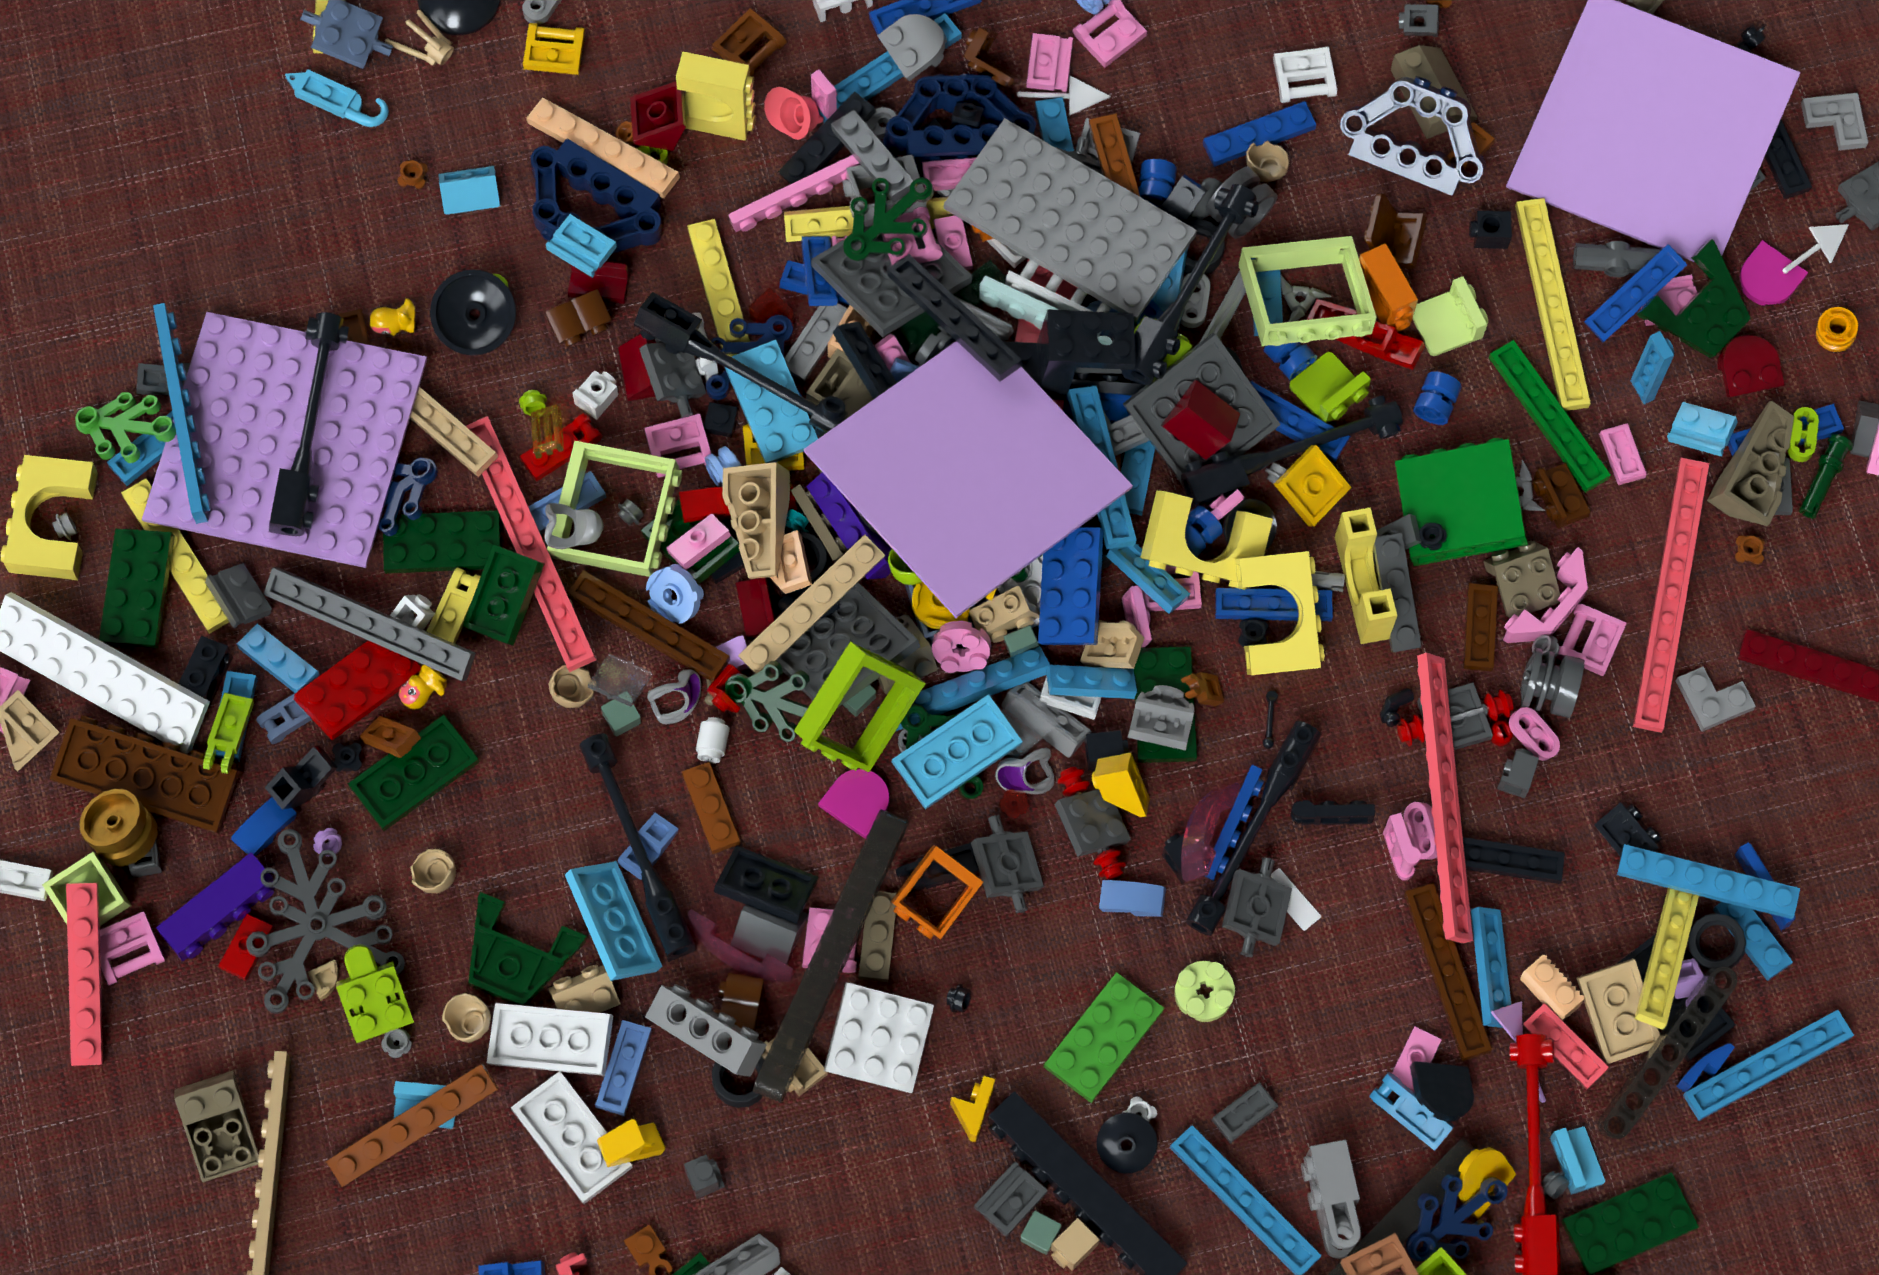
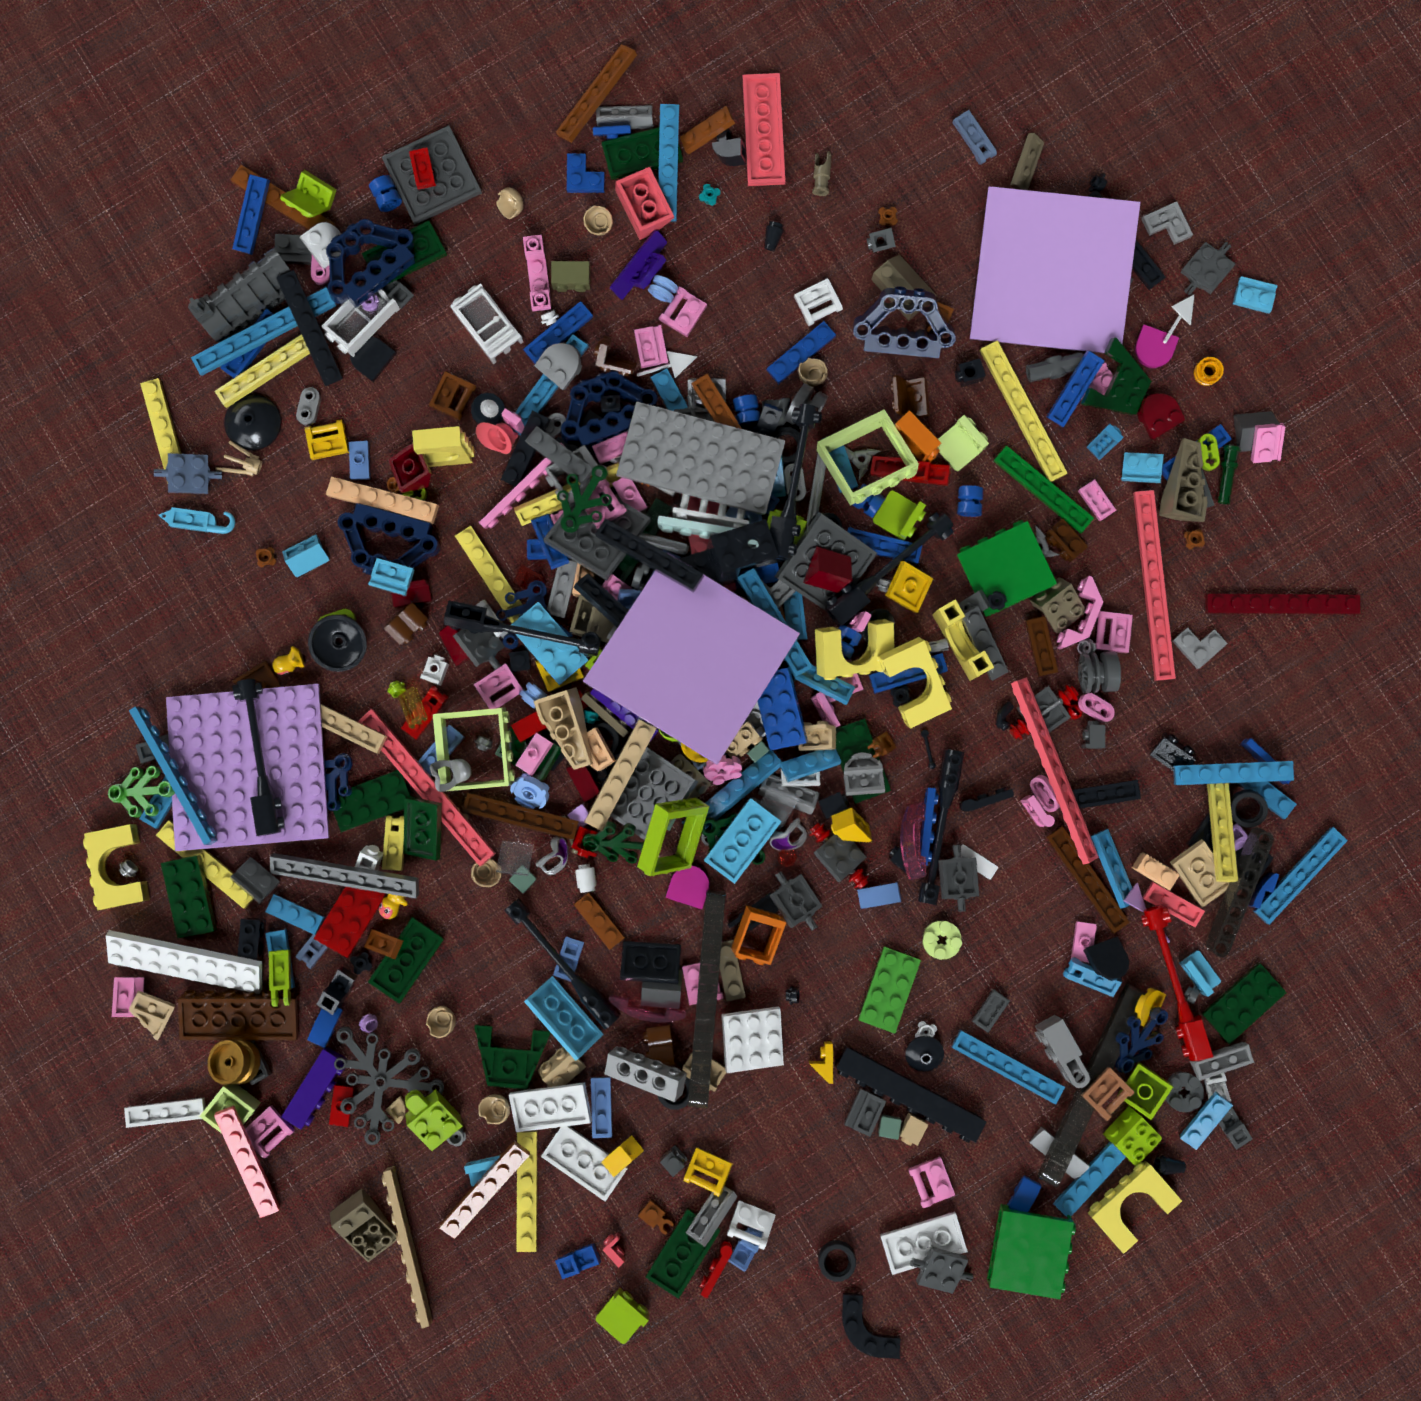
camera: 15 degrees left, 15 degrees up
none -> medium blue plate [349,441,370,480]
none -> black wheel [471,393,505,425]
none -> light yellow plate [517,1130,538,1252]
none -> yellow plate [683,1148,733,1197]

